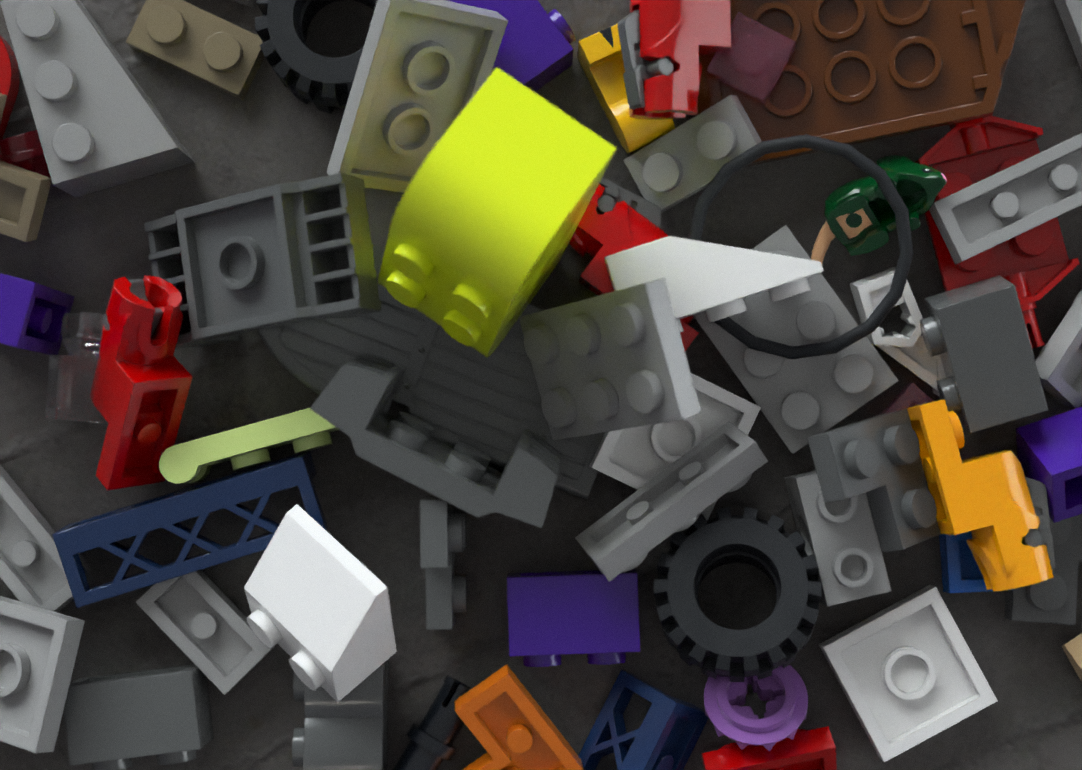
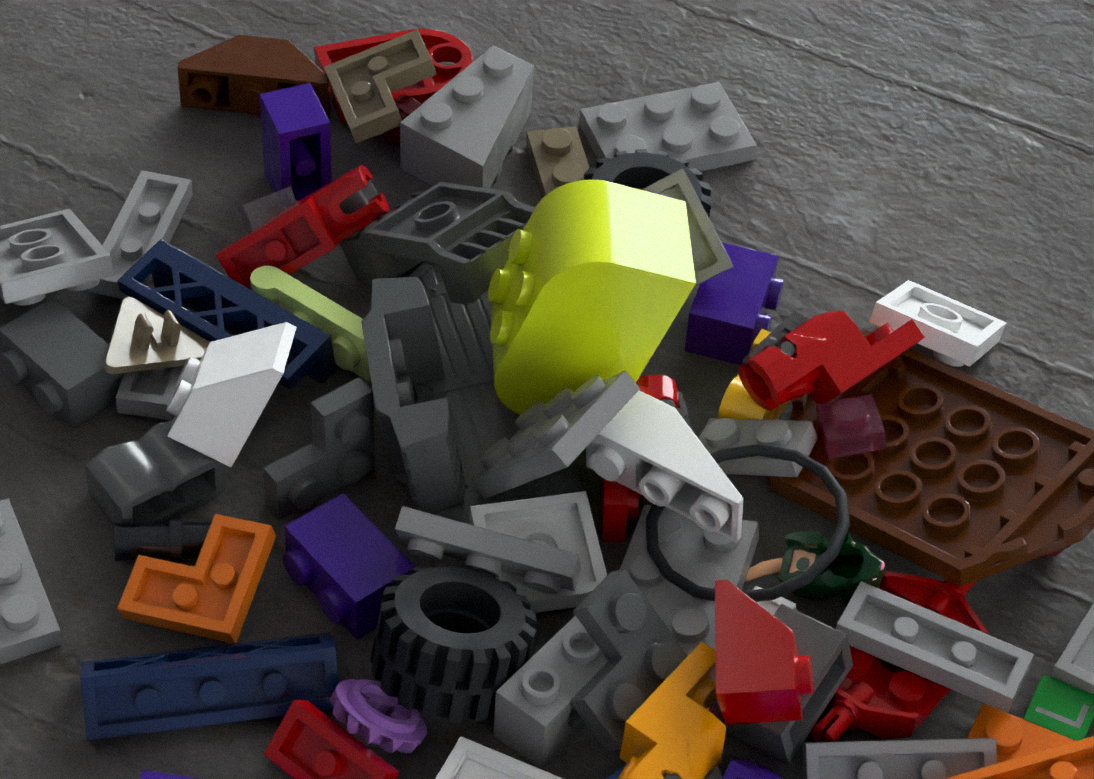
camera: 50 degrees right, 40 degrees down
none -> dark tan piece [104,297,210,374]
none -> red slope [715,580,813,725]

